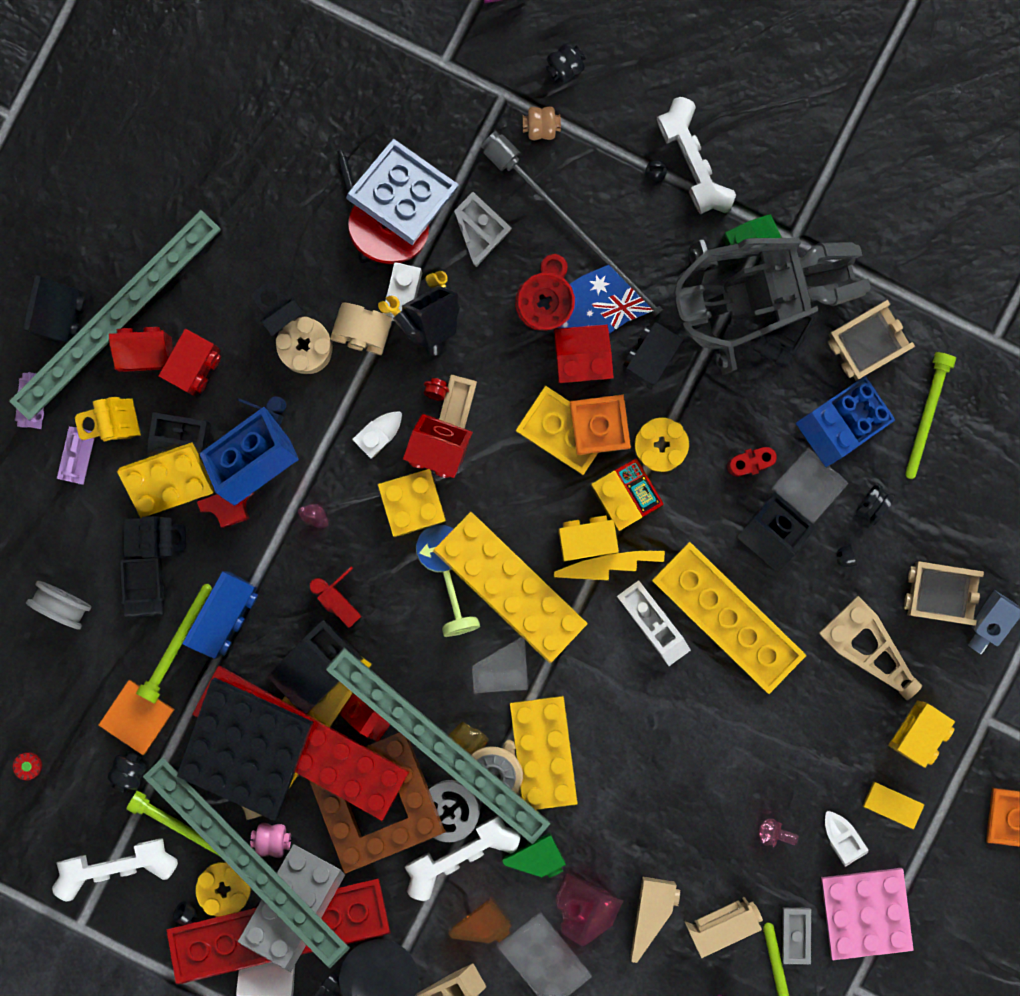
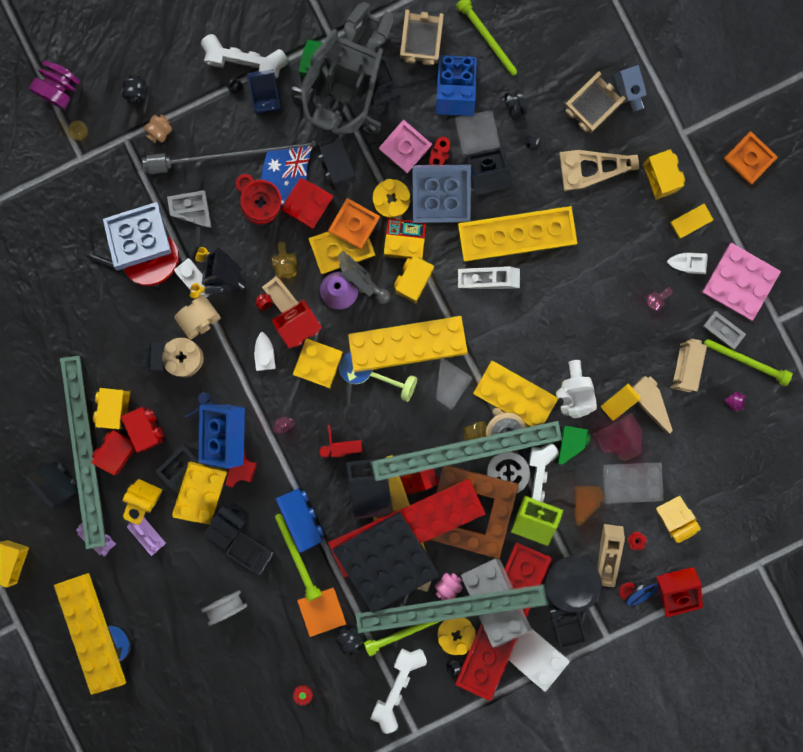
camera: 55 degrees left, 0 degrees up
yellow slope [554,551,665,580] -> none
none -> clear yellow plate [68,121,88,140]
none -> yellow brick [93,388,130,429]
none -> dark blue piece [247,69,281,114]
none -> clear yellow piece [271,242,297,279]
none -> medium lavender cone [320,271,358,310]
none -> dark grey plate [338,251,390,304]
none -> bright pink plate [379,120,432,174]
none -> sand blue plate [413,165,471,223]
none -> lime slope [511,496,563,546]
none -> white piece [556,360,597,418]
none -> yellow tile [601,384,641,421]

